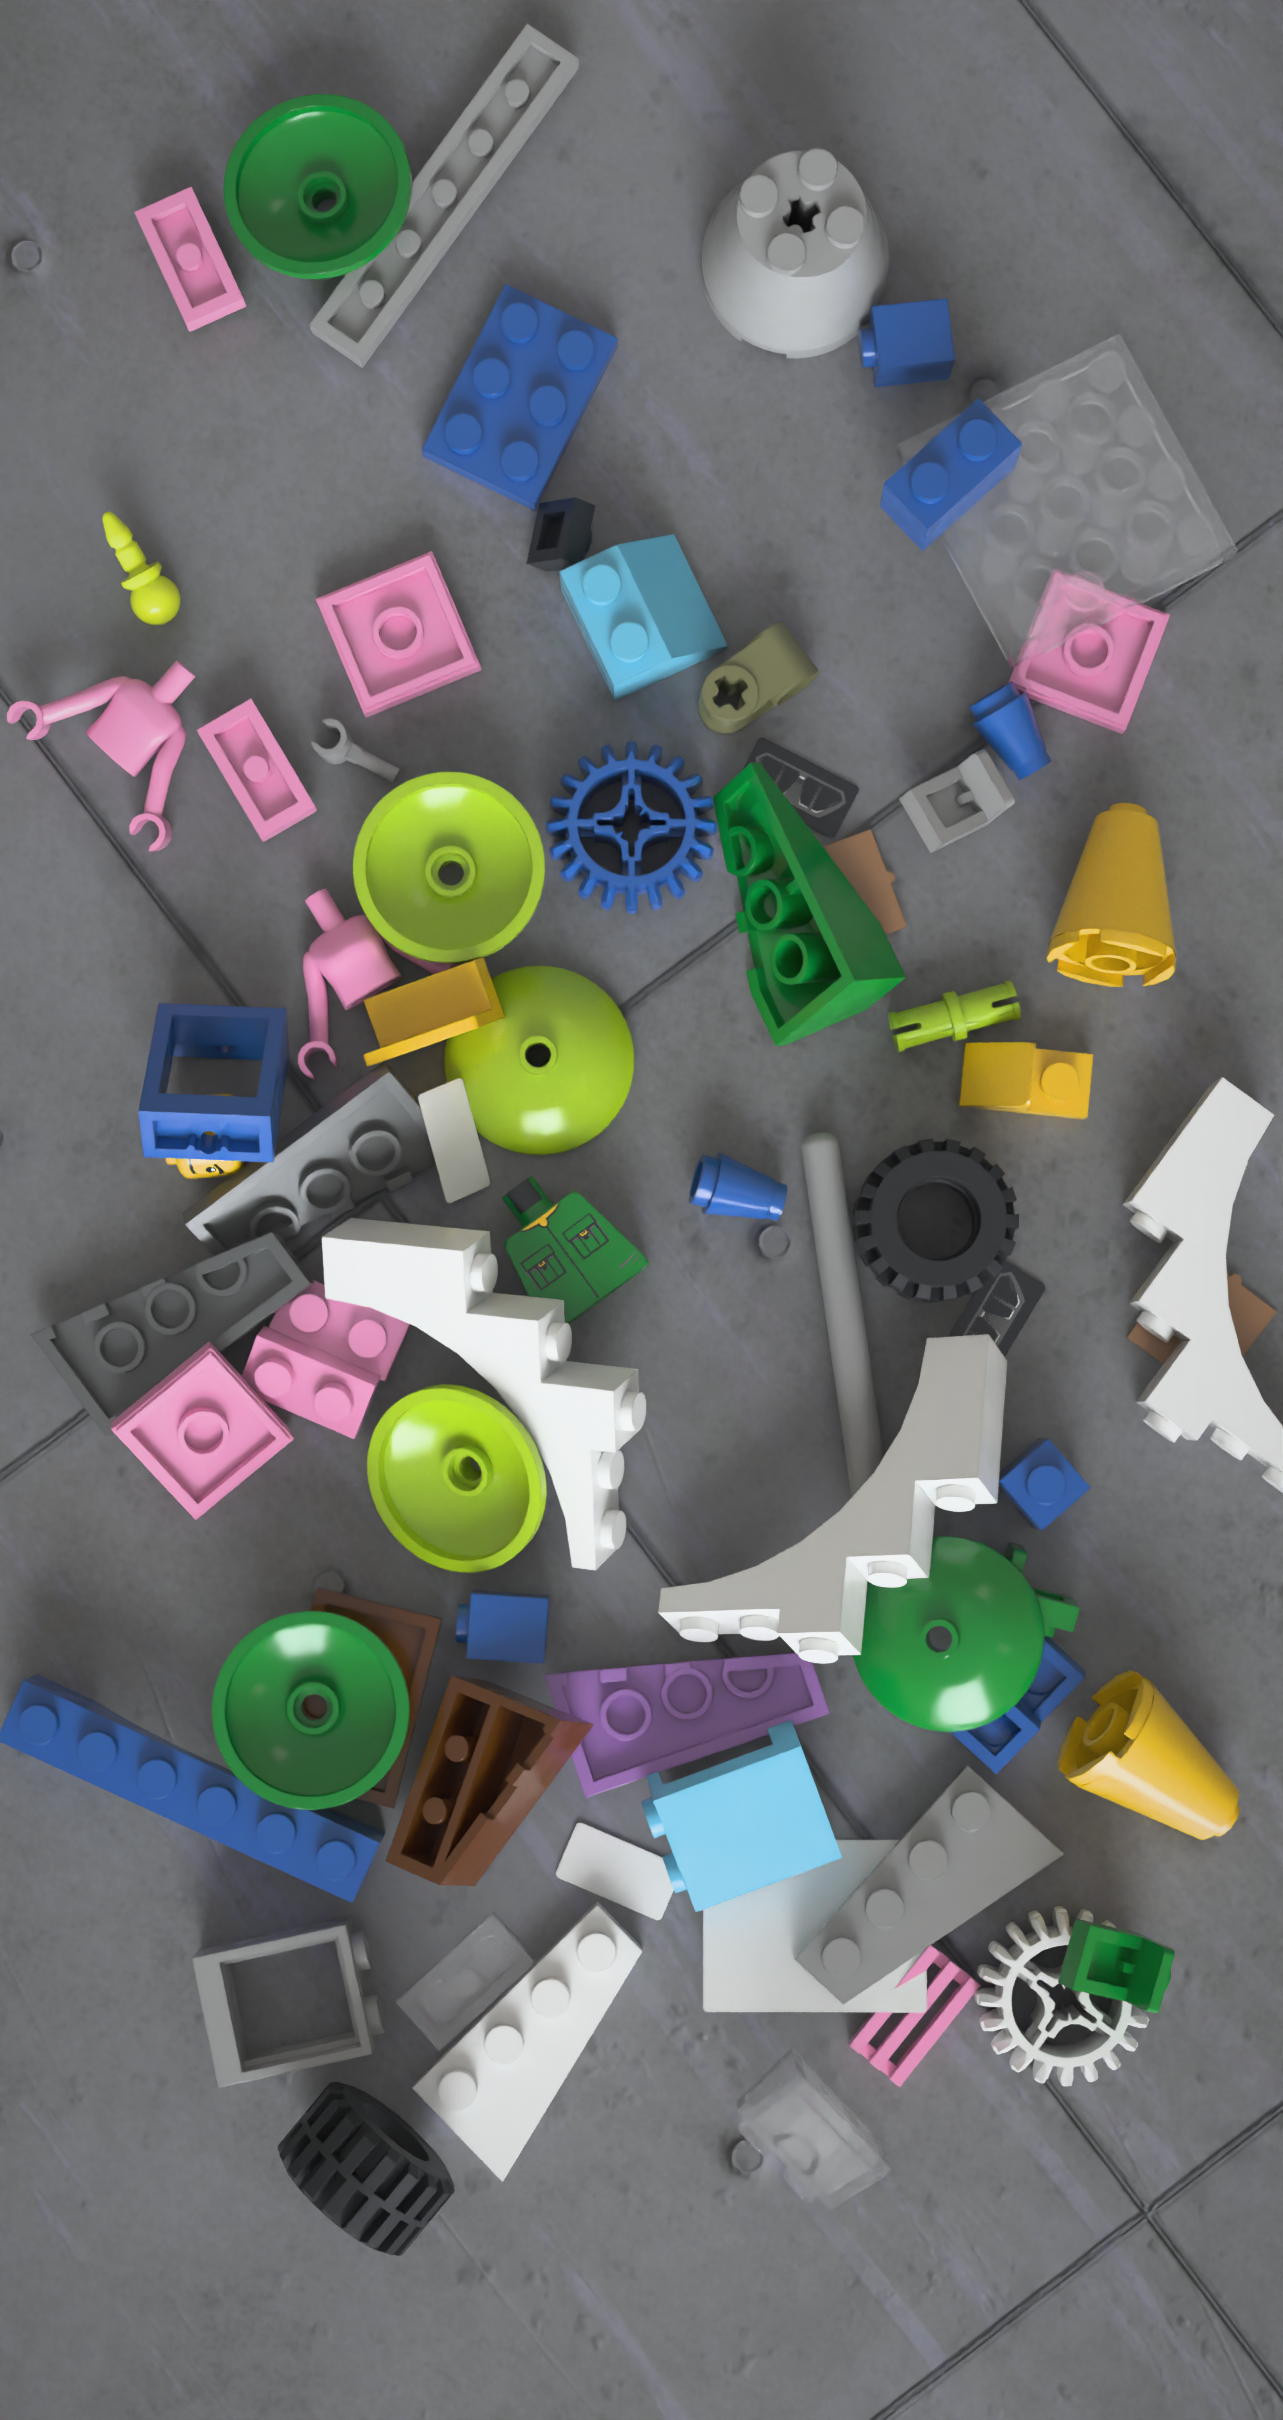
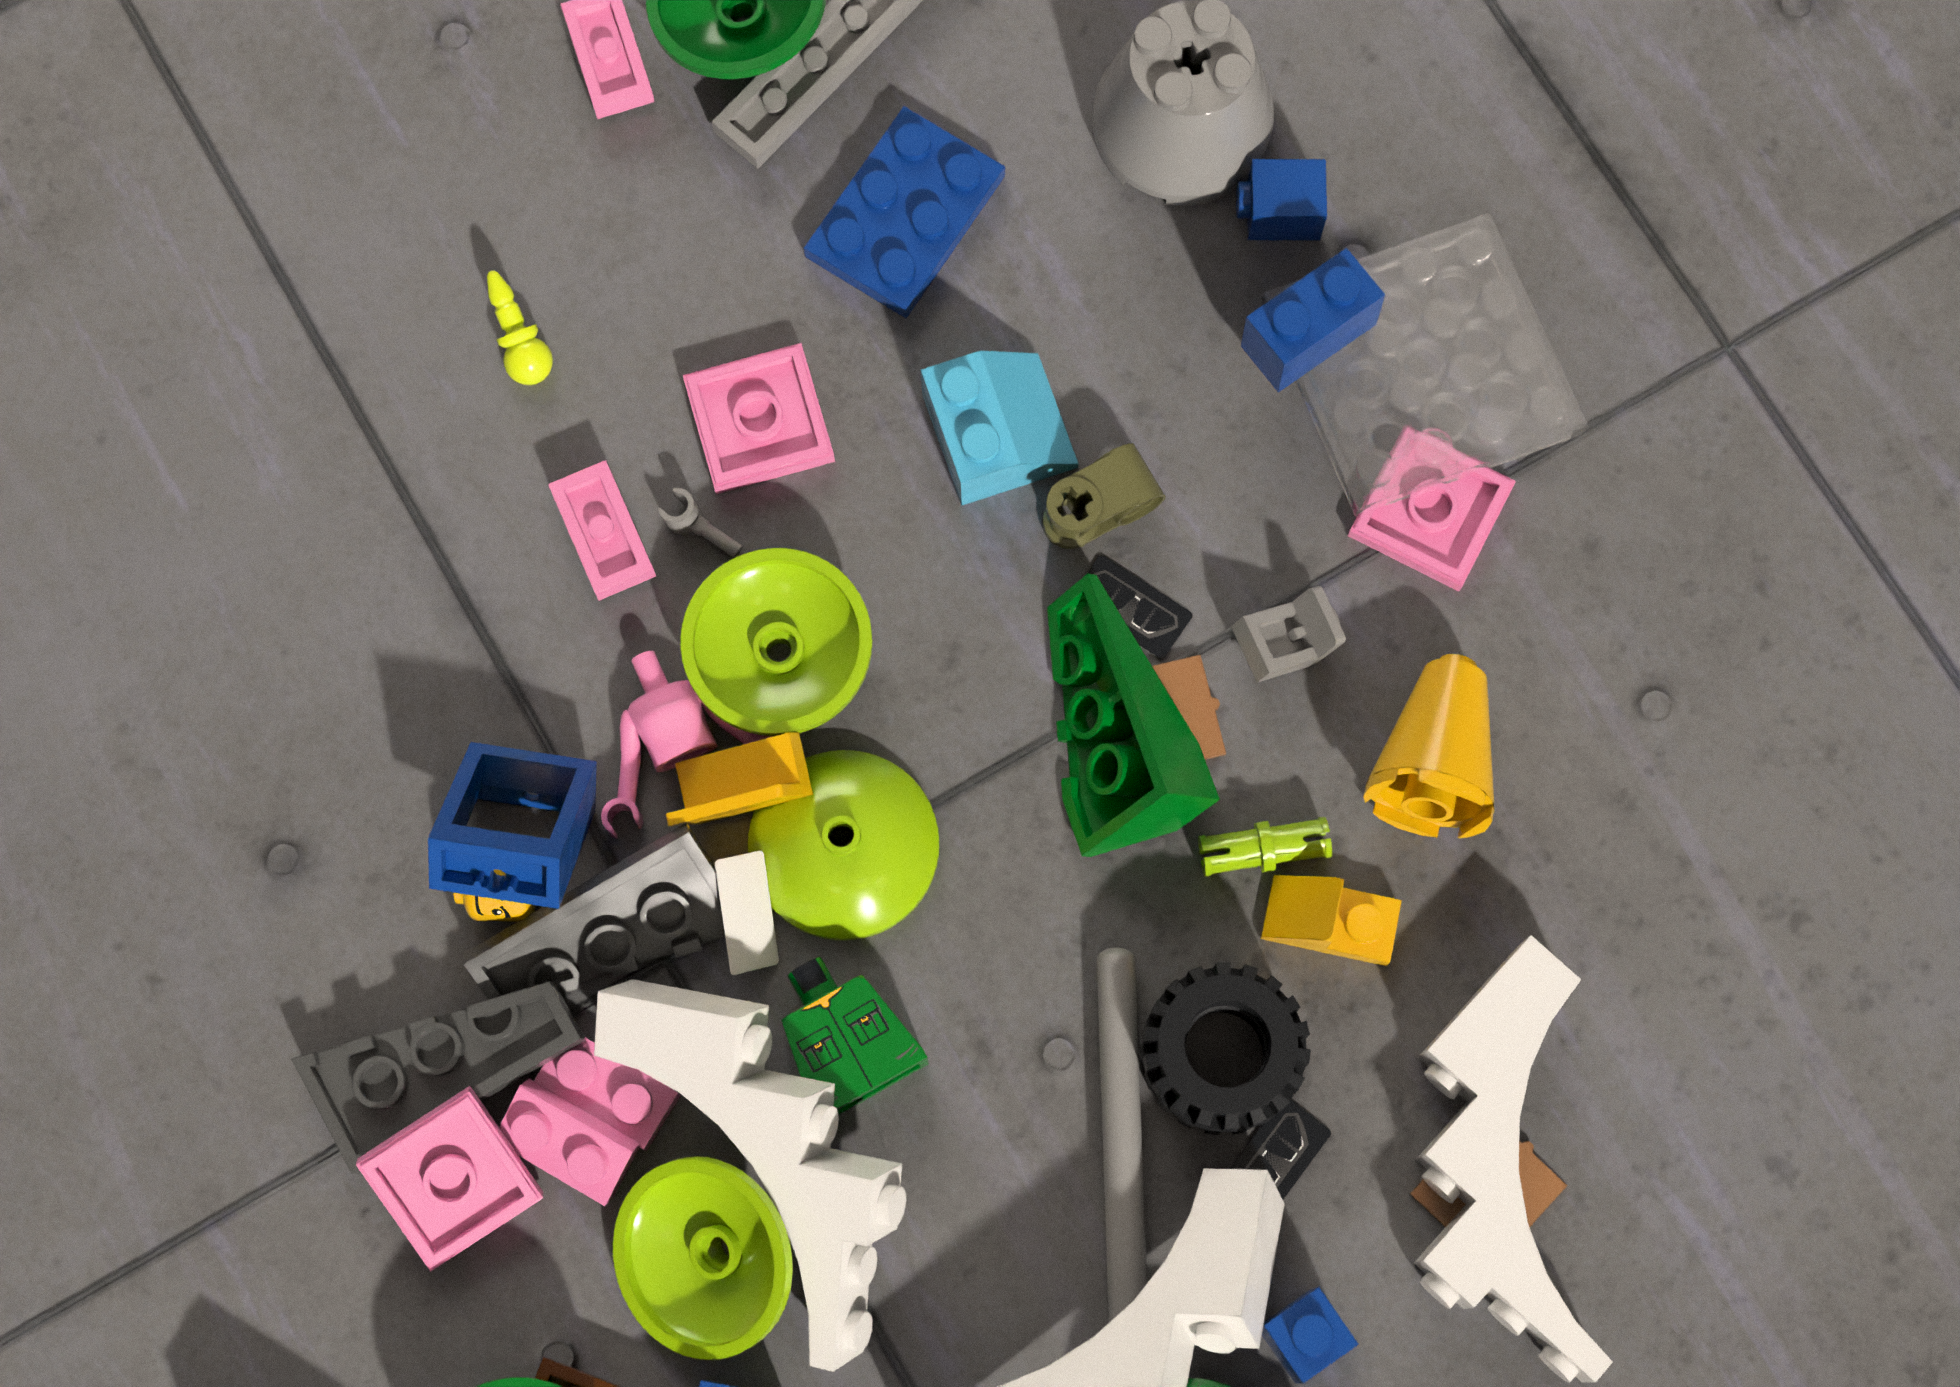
camera: 10 degrees right, 10 degrees down
bright pink piece [7,660,196,852] -> none
black plate [526,497,596,571] -> none
blue gear [546,741,717,914] -> none
blue cone [689,1153,787,1221] -> none
blue cone [969,681,1052,780] -> none

